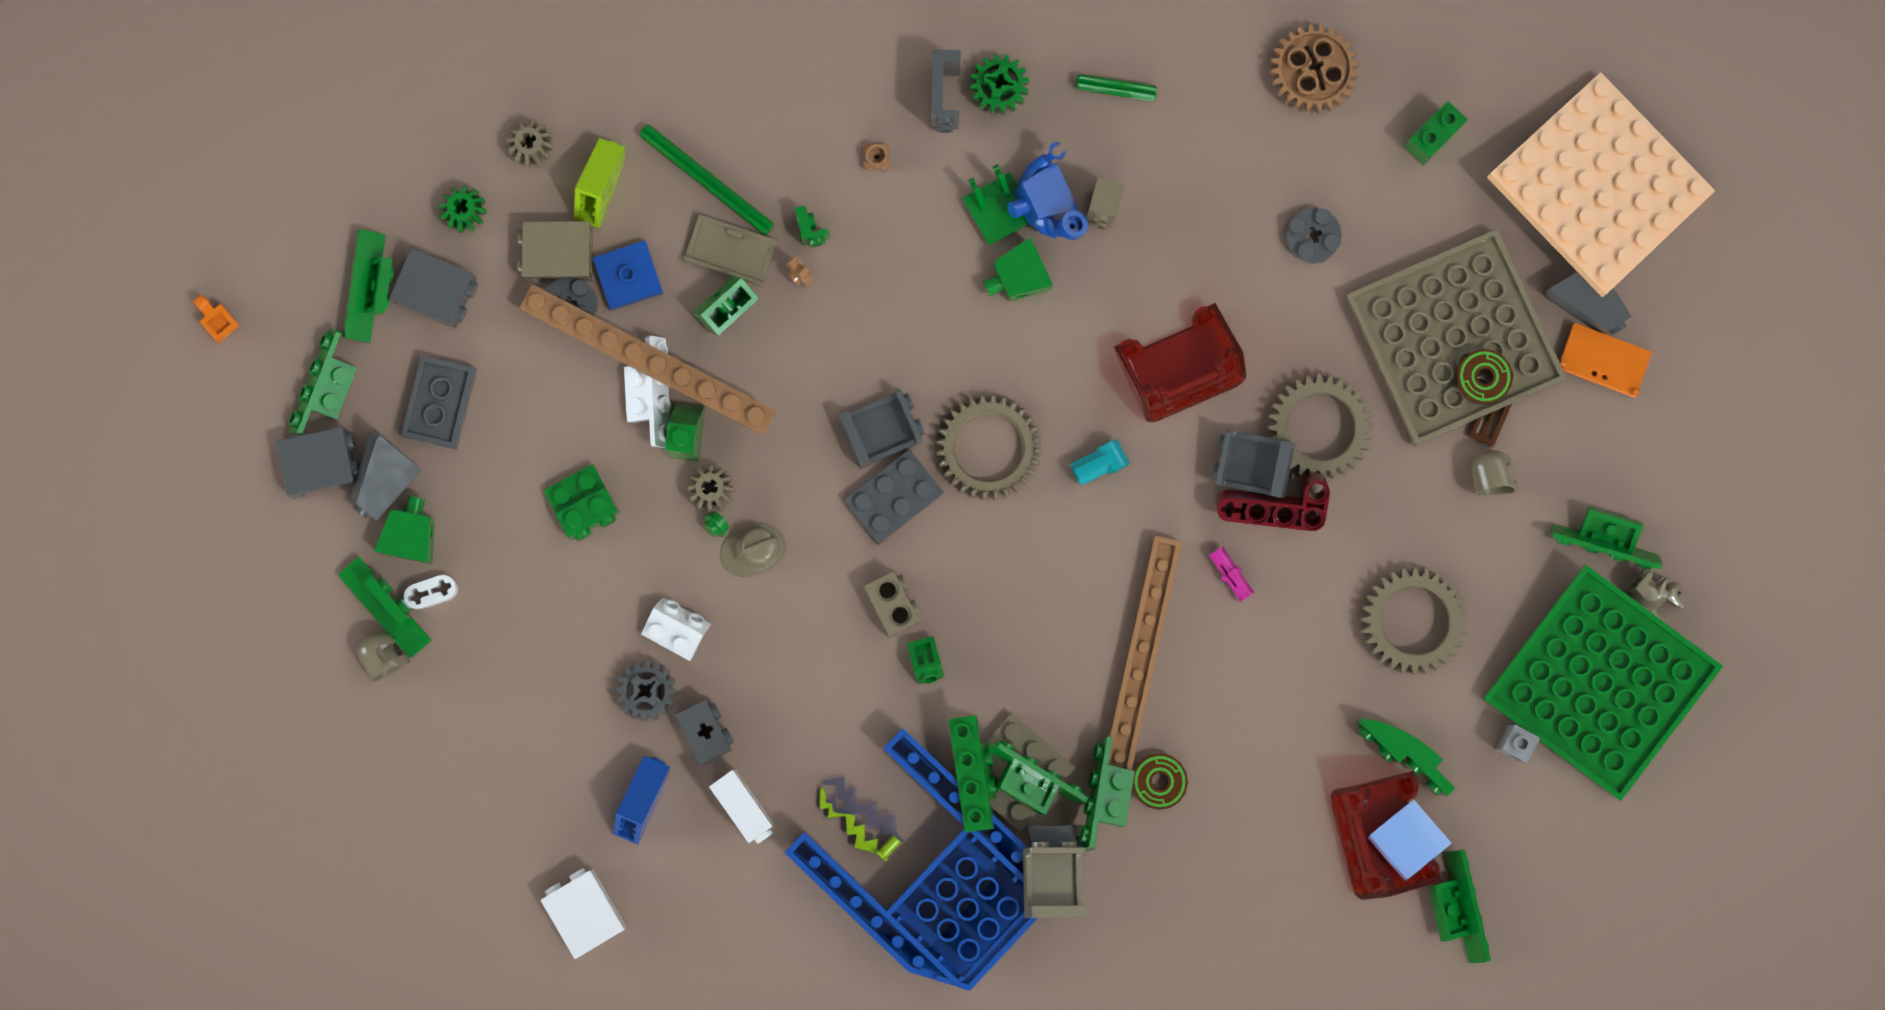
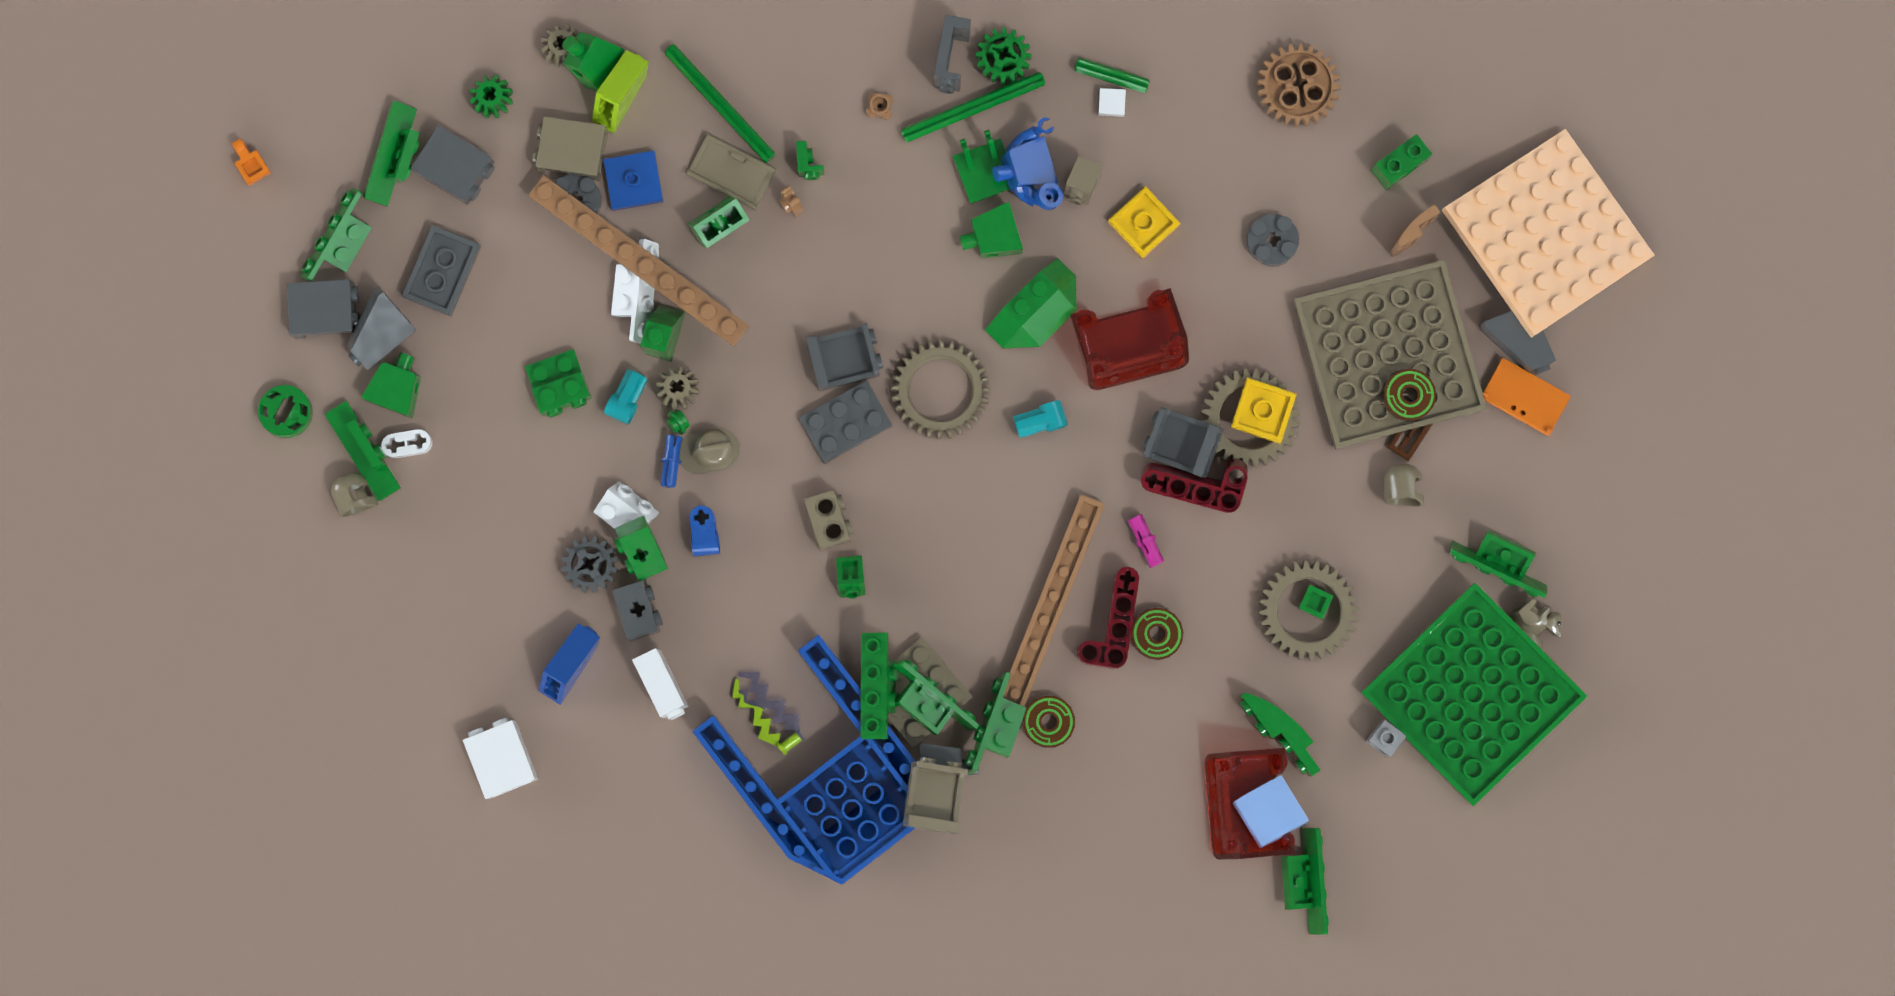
camera: 15 degrees right, 0 degrees up
none -> green piece [258,385,313,438]
none -> green torso [563,32,625,91]
none -> teal piece [604,369,648,425]
none -> green brick [614,516,668,581]
none -> blue axle [660,435,683,488]
none -> blue piece [690,506,720,557]
none -> green axle [901,72,1045,142]
none -> green wedge [985,258,1077,349]
none -> dark red beam [1077,567,1139,669]
none -> white tile [1098,88,1126,117]
none -> yellow tile [1107,186,1181,259]
none -> reddish brown tile [1131,608,1184,660]
none -> yellow tile [1230,378,1297,444]
none -> green plate [1298,585,1333,620]
none -> medium nougat slope [1390,205,1440,257]

